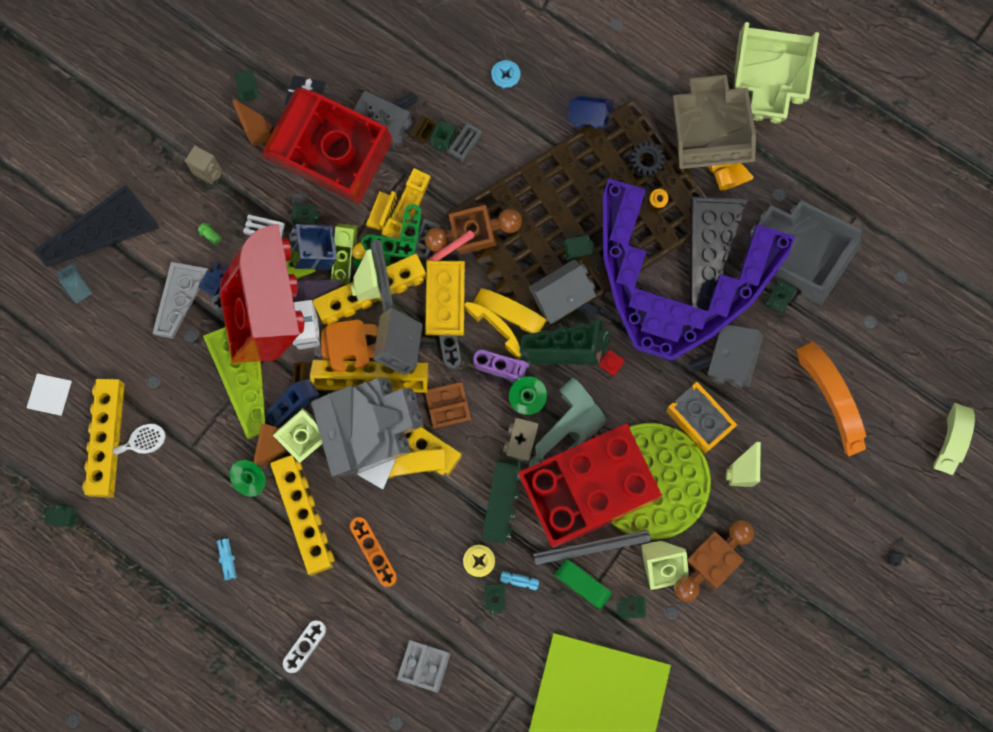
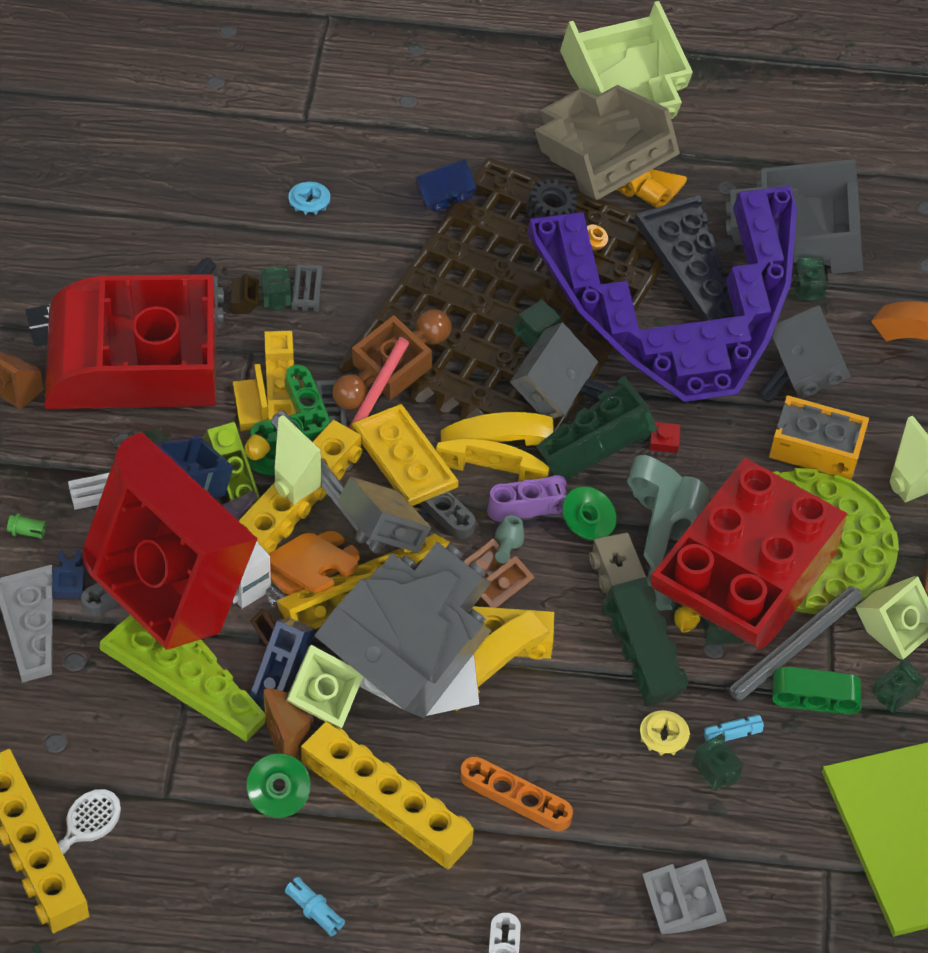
camera: 35 degrees left, 25 degrees down
none -> sand green bar [495,515,524,563]

